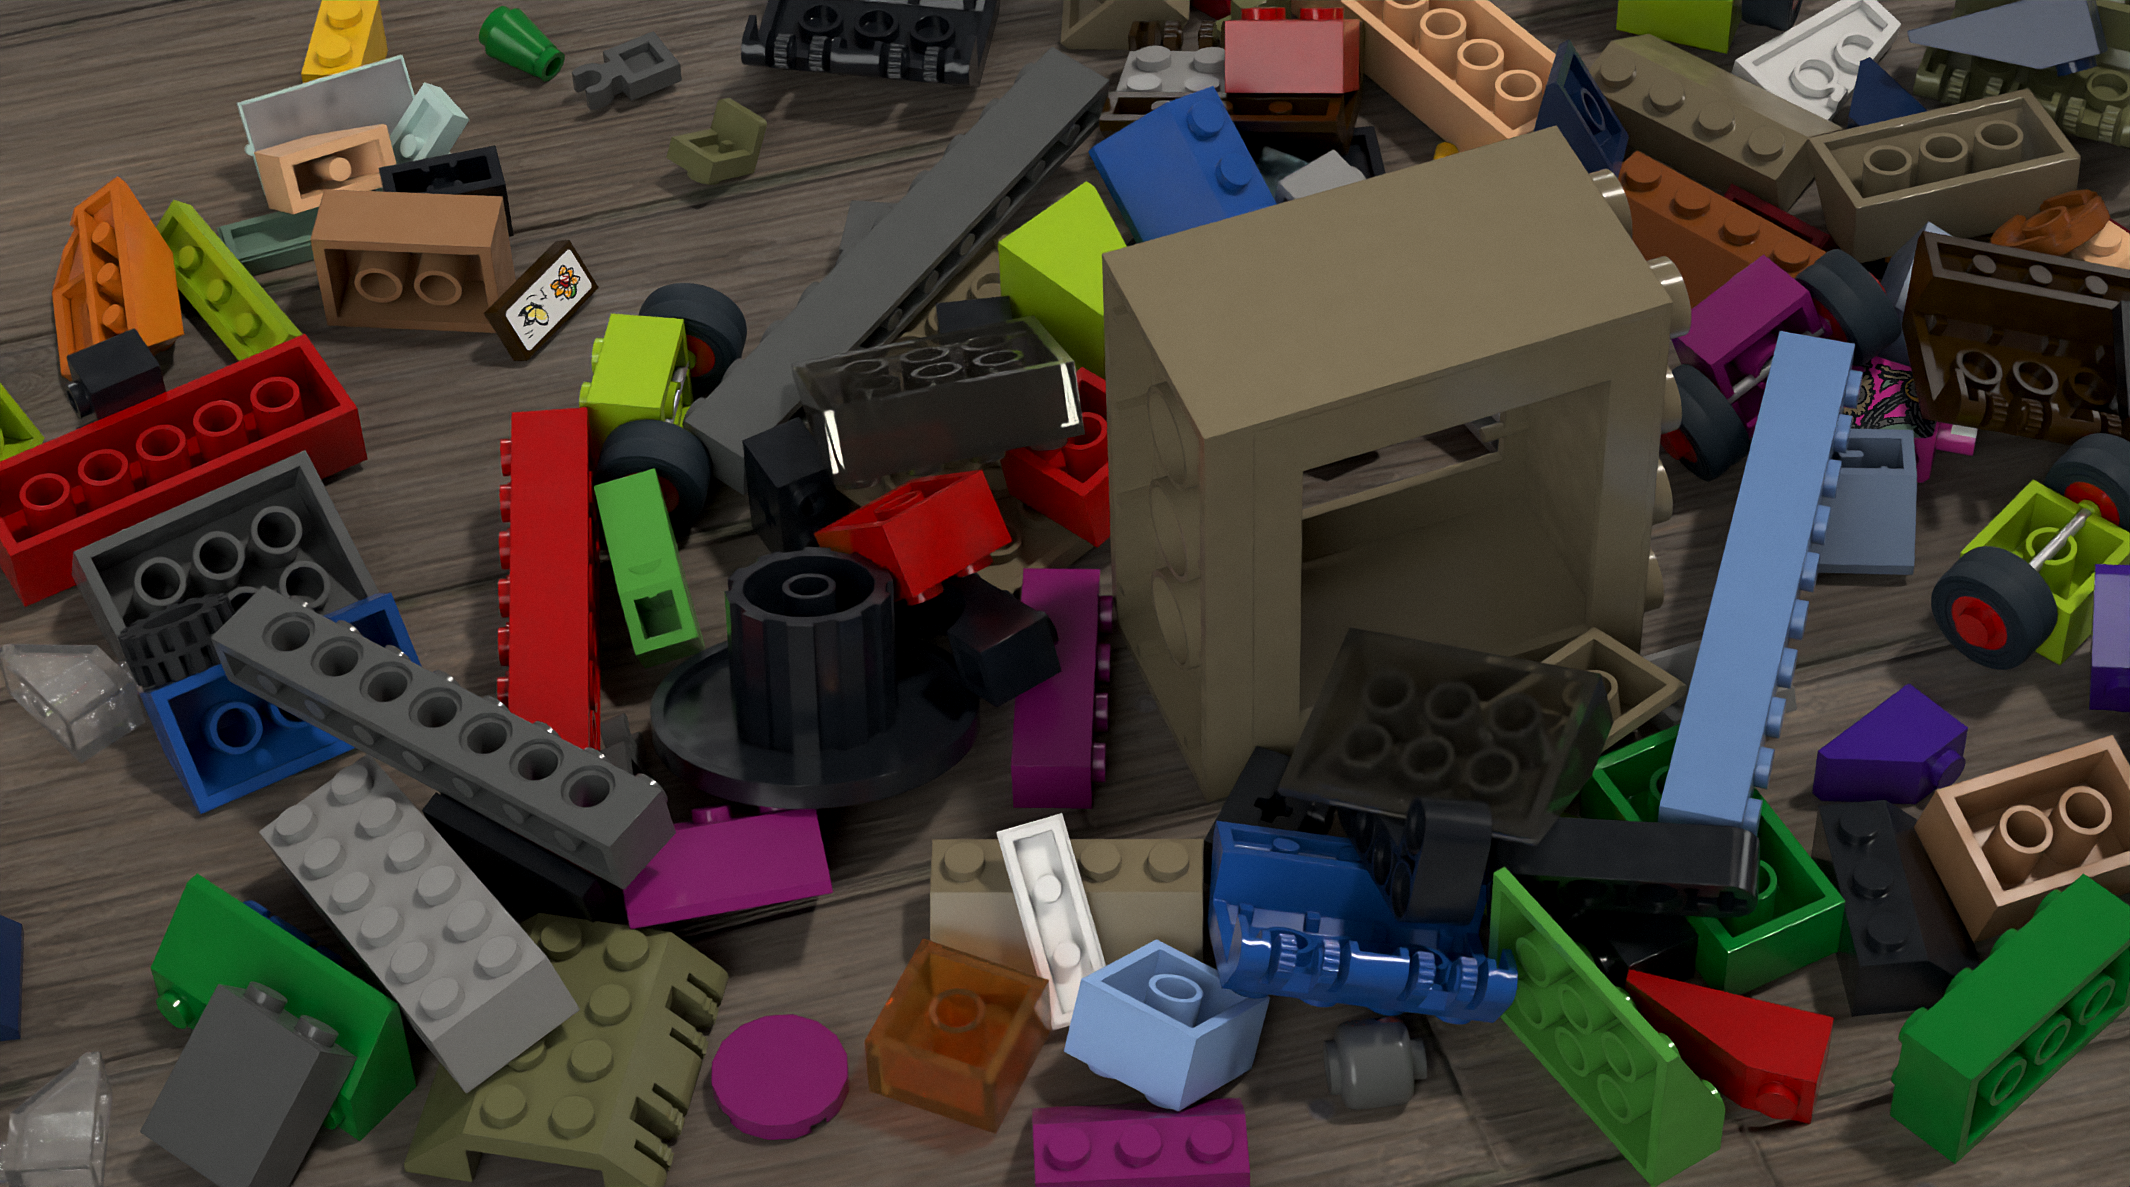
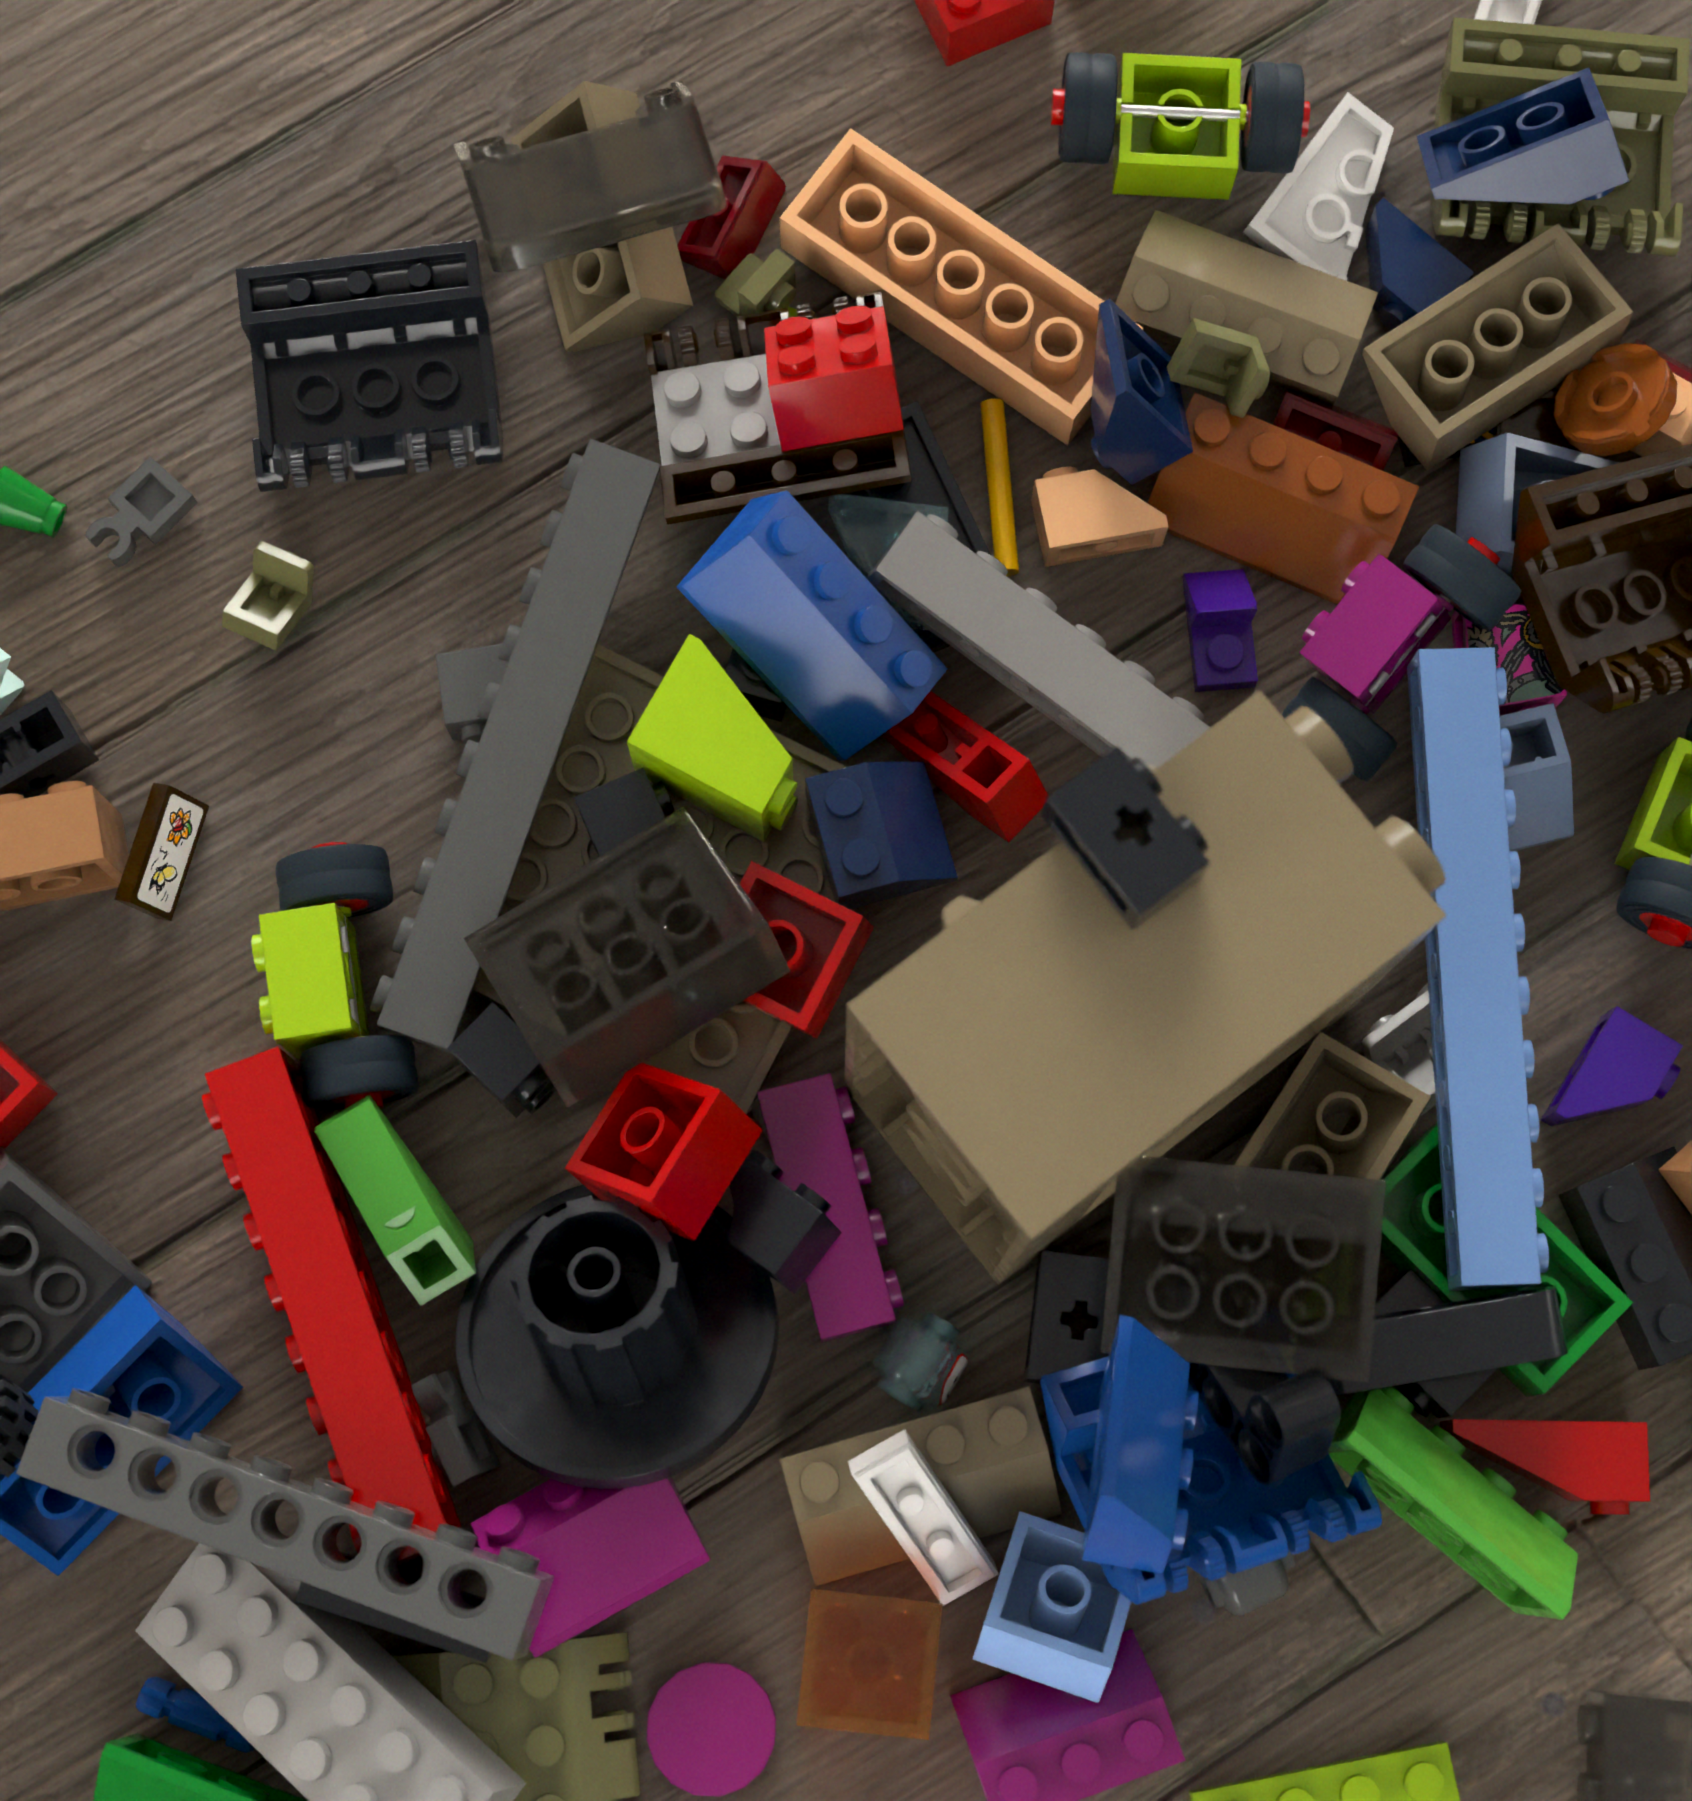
camera: 20 degrees left, 30 degrees up
none -> clear light blue head [873,1312,968,1412]
none -> black brick [1041,746,1210,930]
none -> blue slope [1082,1315,1199,1574]
none -> olive bracket [1167,318,1270,418]

